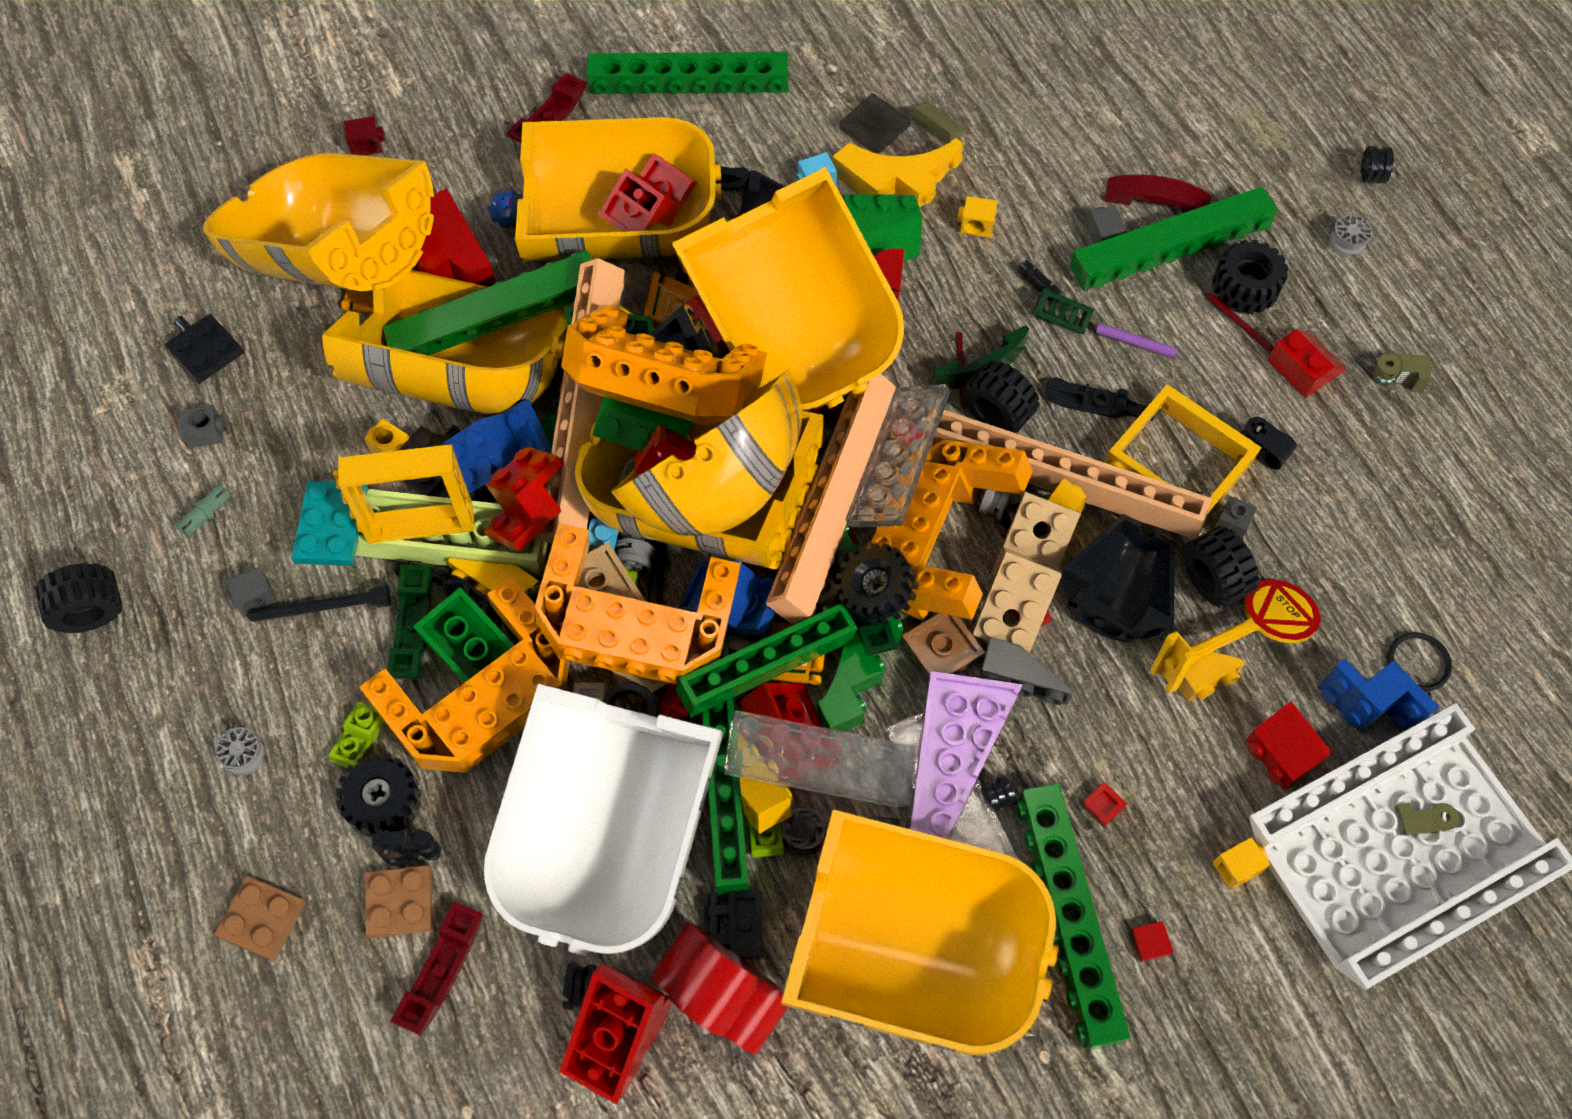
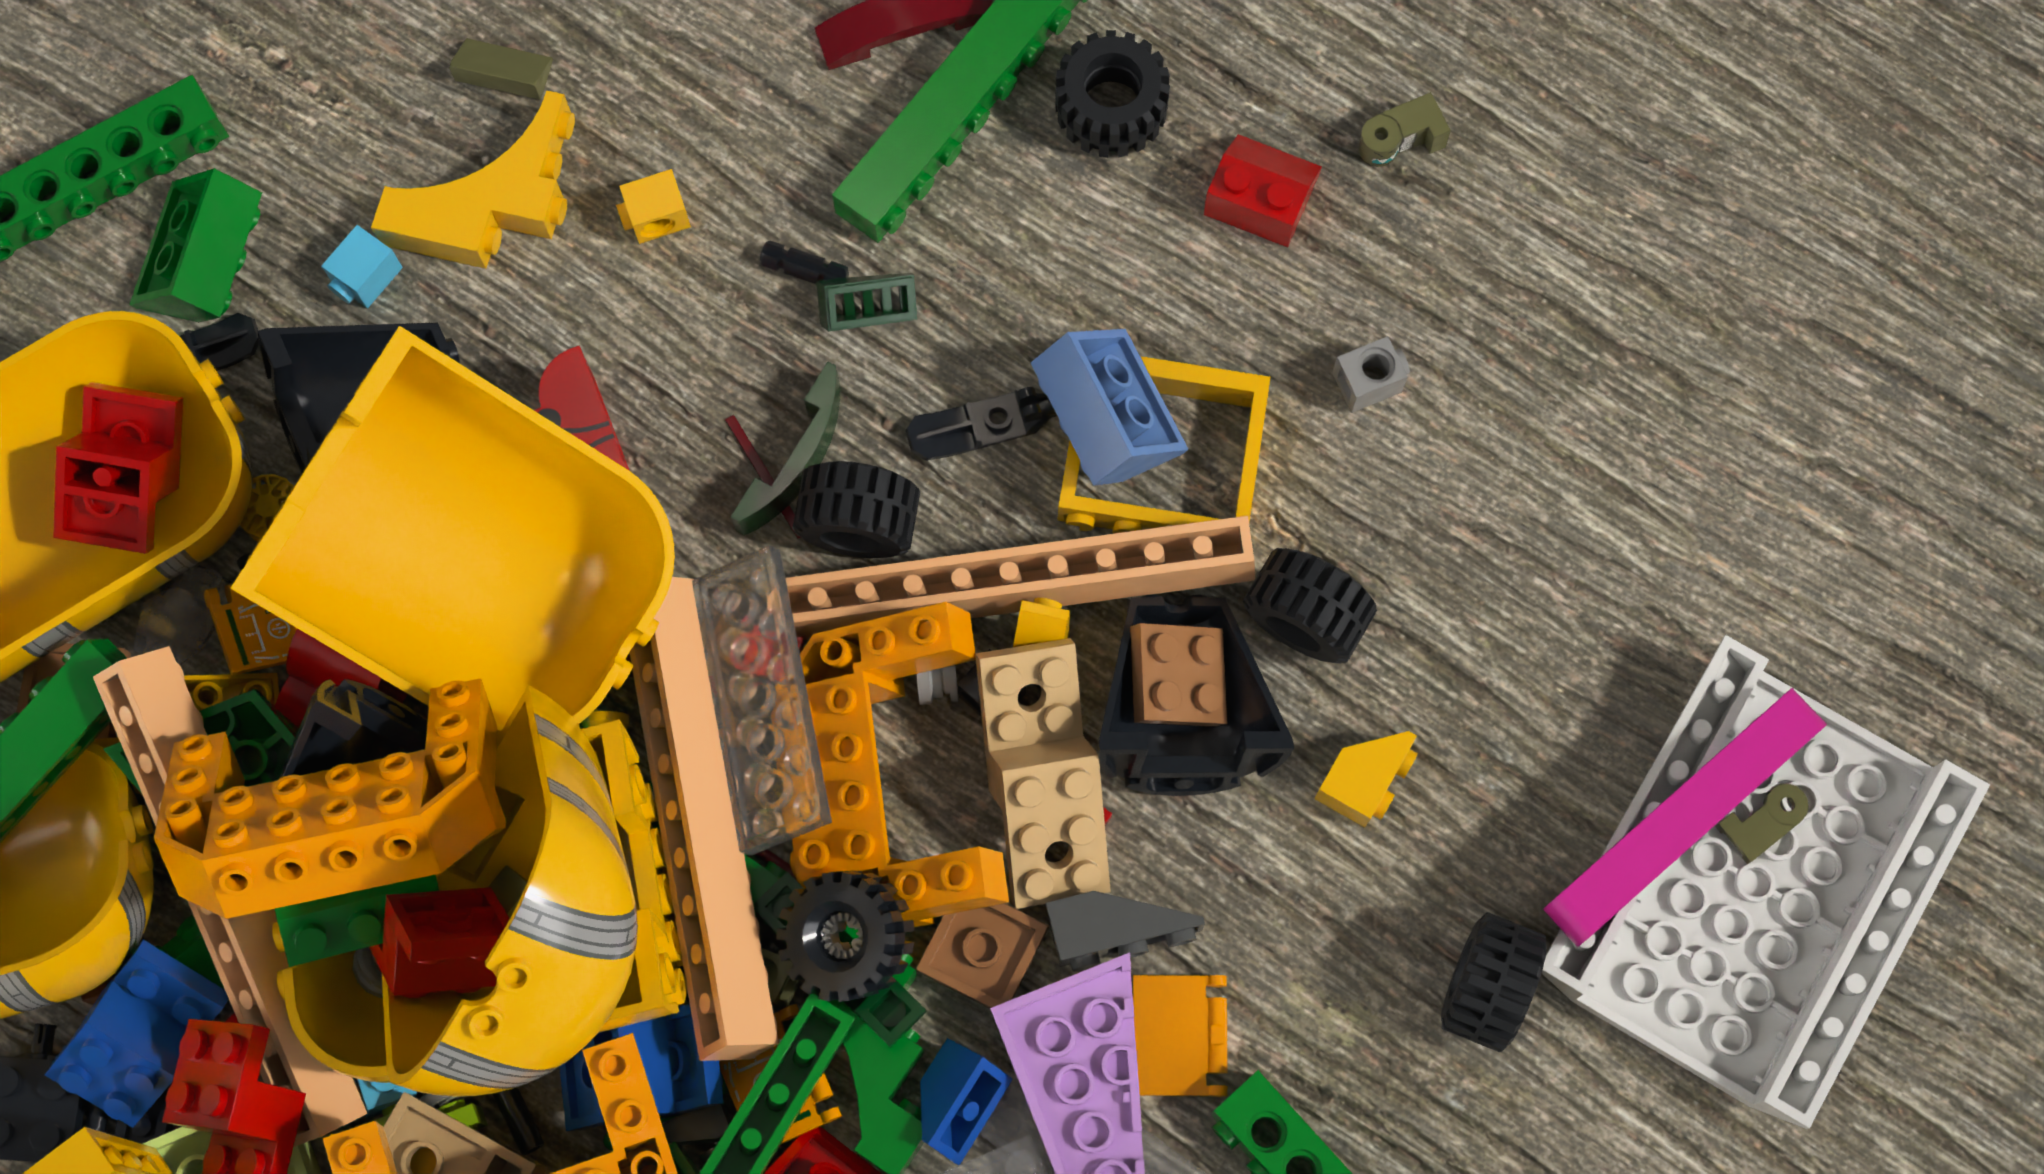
camera: 30 degrees left, 10 degrees up
clear smoke plate [839,93,911,154] -> none
green wedge [842,194,922,262] -> none
black wheel [980,775,1017,814] -> none
red tile [1081,782,1127,827] -> none
dark grey brick [1086,205,1127,244] -> none
medium lavender bar [1096,323,1178,359] -> none
yellow piece [1149,579,1321,694] -> none
dark red axle [1206,293,1274,351] -> none
yellow brick [1213,837,1270,891] -> none
dark grey brick [1214,496,1257,539] -> none
black piece [1240,417,1297,470] -> none
red slope [1245,701,1332,791] -> none
blue bracket [1317,658,1439,733] -> none
black tyre [1388,632,1452,692] -> none
none -> green slope [129,168,263,323]
none -> blue slope [920,1038,1013,1166]
none -> medium blue slope [1031,329,1189,486]
none -> medium nougat plate [1130,623,1227,726]
none -> light orange piece [1133,975,1228,1097]
none -> light grey brick [1332,336,1410,413]
none -> black tyre [1441,912,1547,1052]
none -> dark pink beam [1543,688,1827,947]

